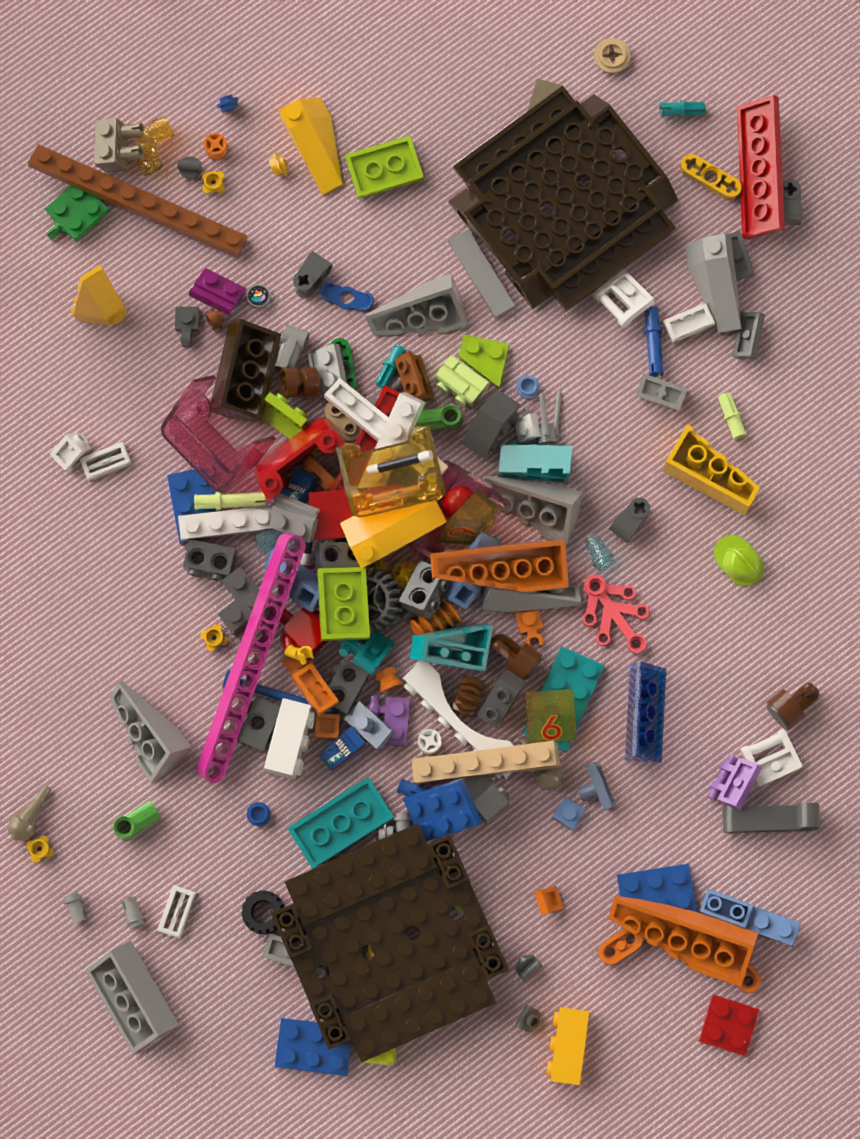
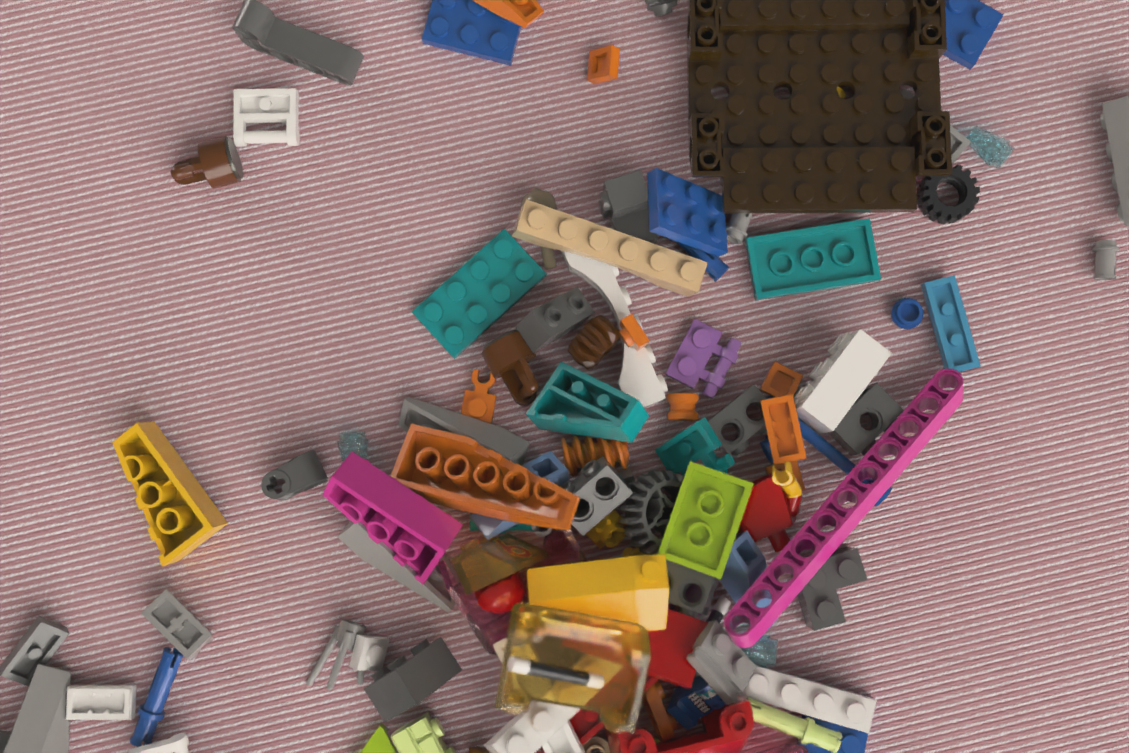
camera: 160 degrees left, 5 degrees up
light grey wedge [110,681,191,783] -> none
bright green piece [113,800,161,841] -> none
white tile [157,885,197,939] -> none
dark grey brick [183,539,237,582] -> none
yellow plate [200,624,228,652] -> none
blue leg [319,726,366,771] -> none
tile [344,701,395,750] -> none
light grey plate [379,824,395,840] -> none
bright green piece [416,405,463,432] -> none
white wheel [418,729,442,755] -> none
wedge [498,442,572,484] -> none
medium blue plate [516,375,539,399] -> none
clear yellow slope [525,689,576,743] -> none
medium blue plate [552,797,585,830] -> none
sand blue tile [578,762,617,810] -> none
coral plant [582,575,649,654] -> none
clear blue slope [625,661,667,763] -> none
medium lavender plate [707,755,762,810] -> none
lime piece [714,535,764,586] -> none
yellowish green axle [718,393,747,440] -> none
none -> dark pink wedge [322,452,463,585]
none -> orange plate [618,313,650,351]
none -> dark azure plate [921,275,981,372]
none -> clear light blue cone [966,126,1015,169]

